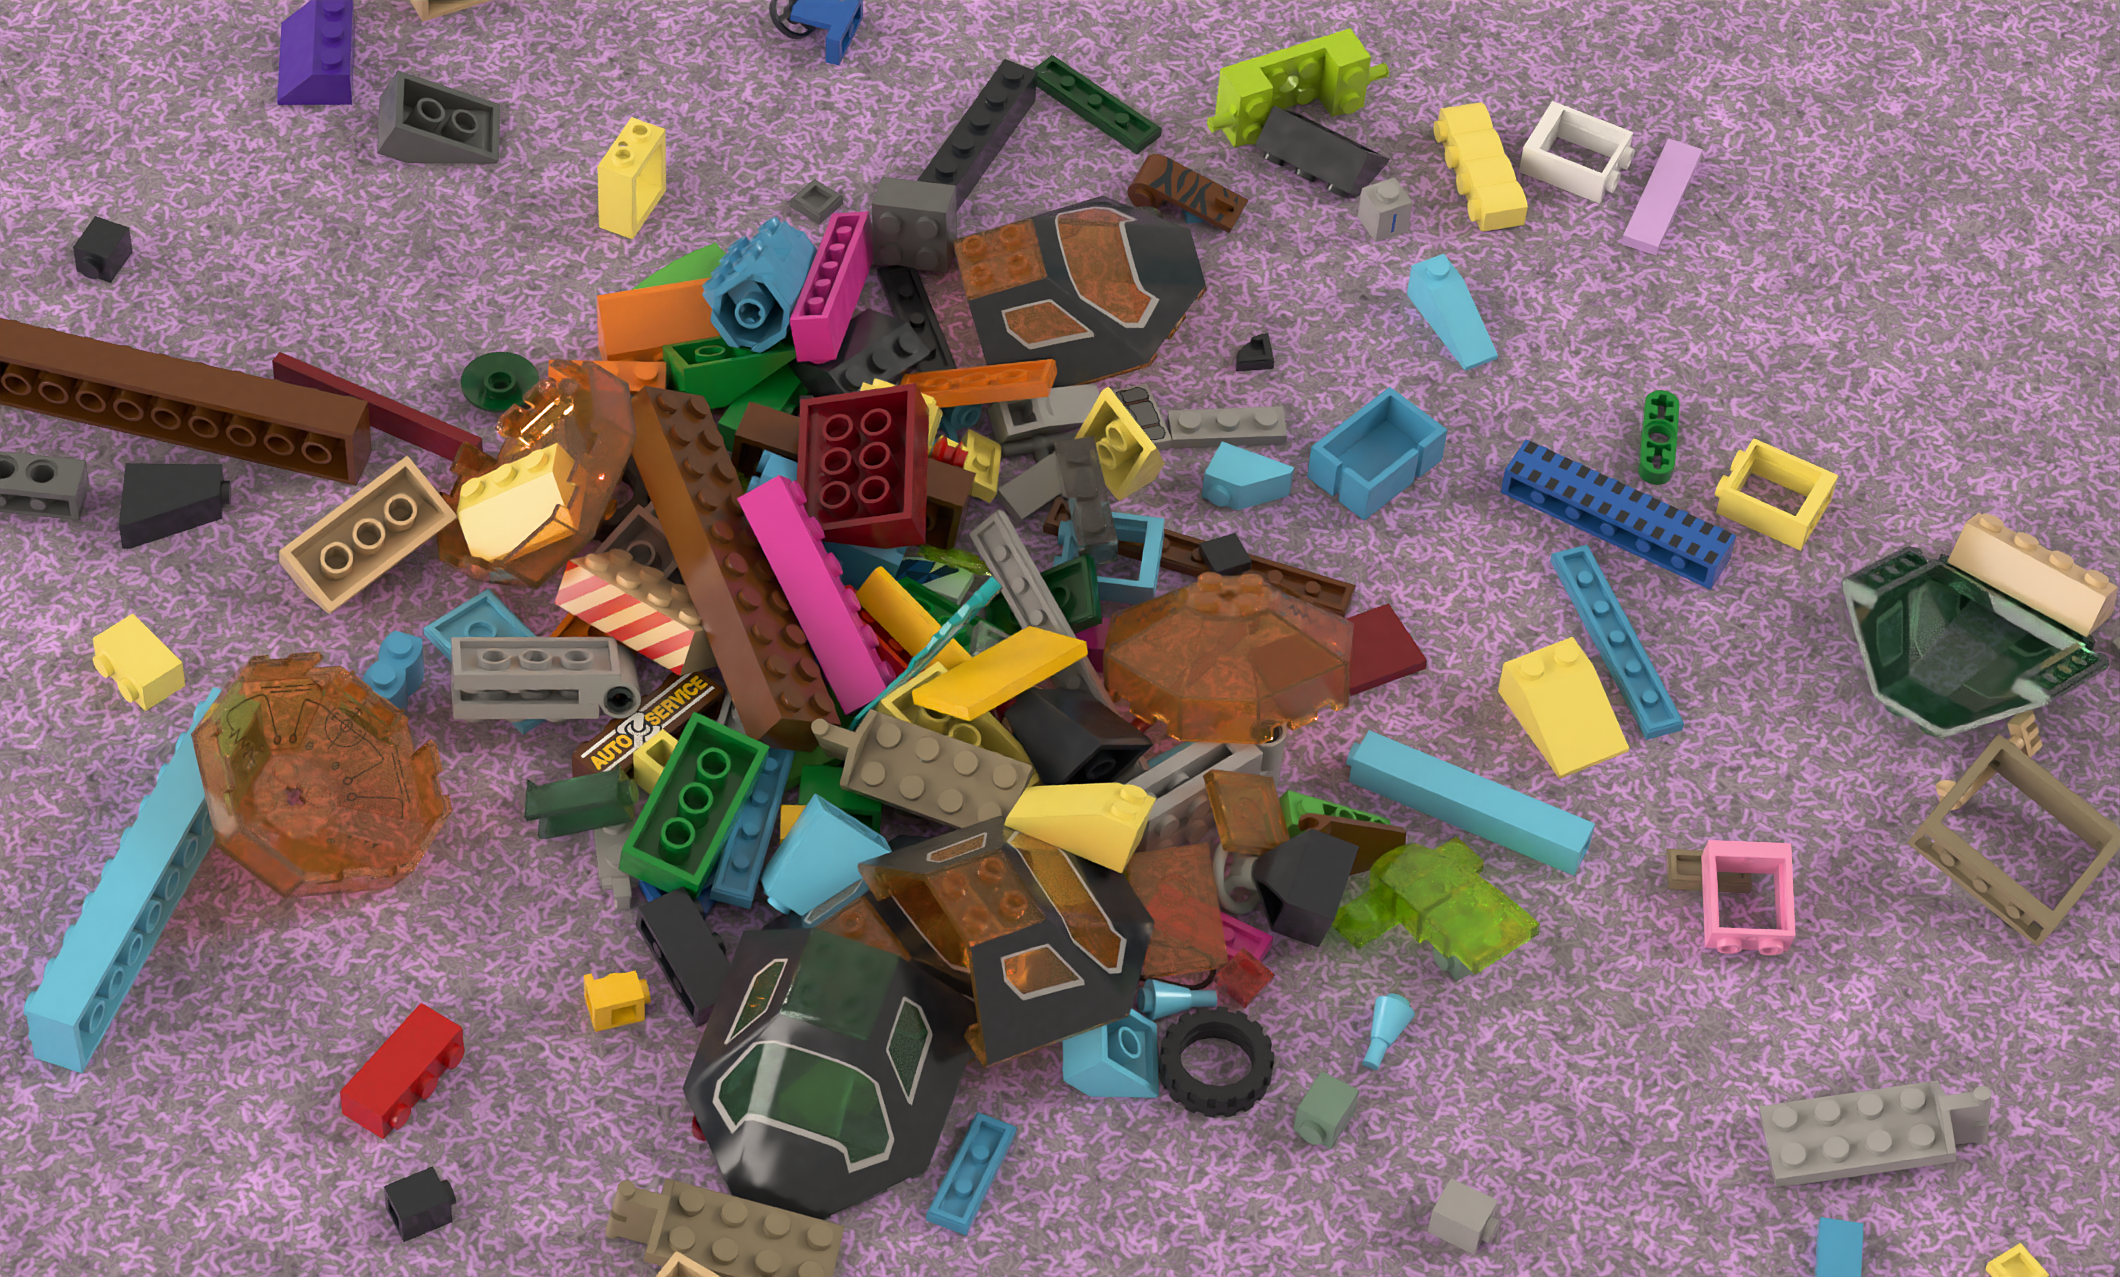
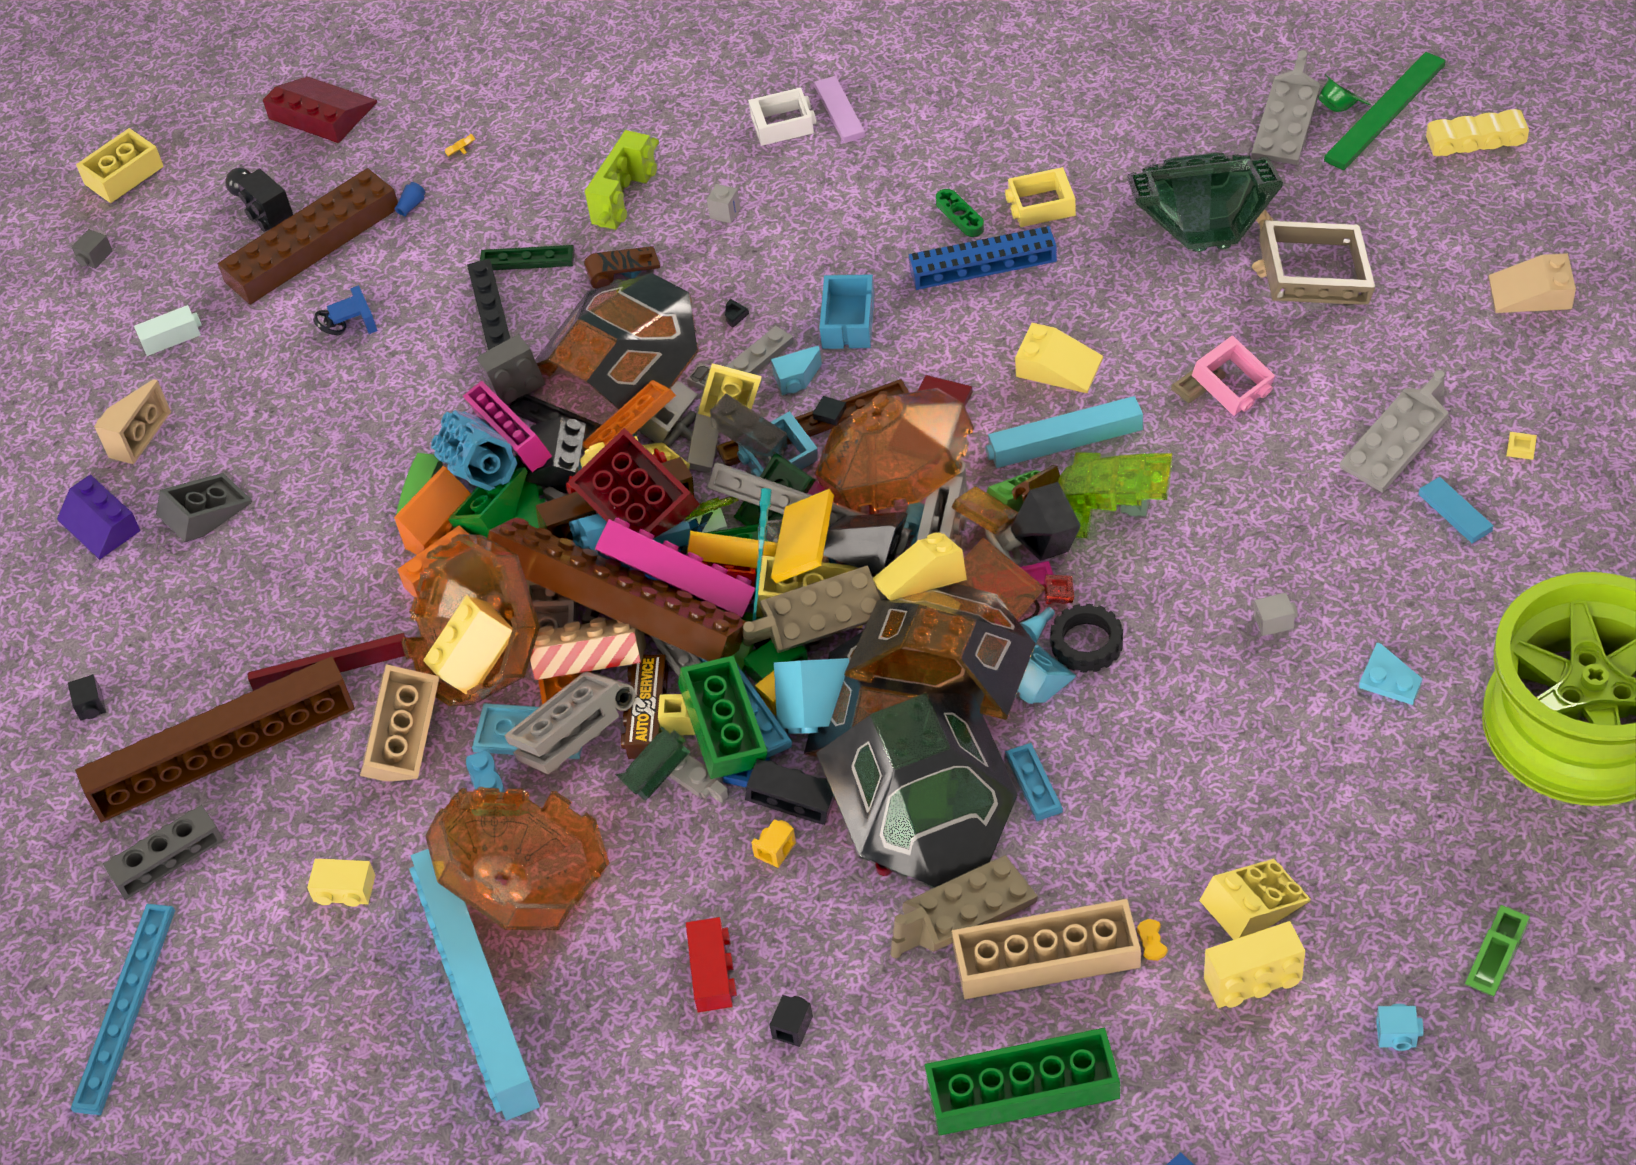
camera: 30 degrees left, 0 degrees up
black slope [119,463,231,549] -> none
dark green dish [461,352,539,413] -> none
light yellow window [597,117,666,239] -> none
dark grey tile [790,179,843,225] -> none
black slope [1255,106,1390,198] -> none
sand green brick [1293,1071,1359,1149] -> none
medium azure cone [1362,993,1415,1070] -> none
medium azure slope [1407,254,1498,371] -> none
light yellow brick [1433,102,1528,232] -> none
dark azure tile [1550,545,1684,740] -> none
tan slope [1947,513,2118,637] -> none

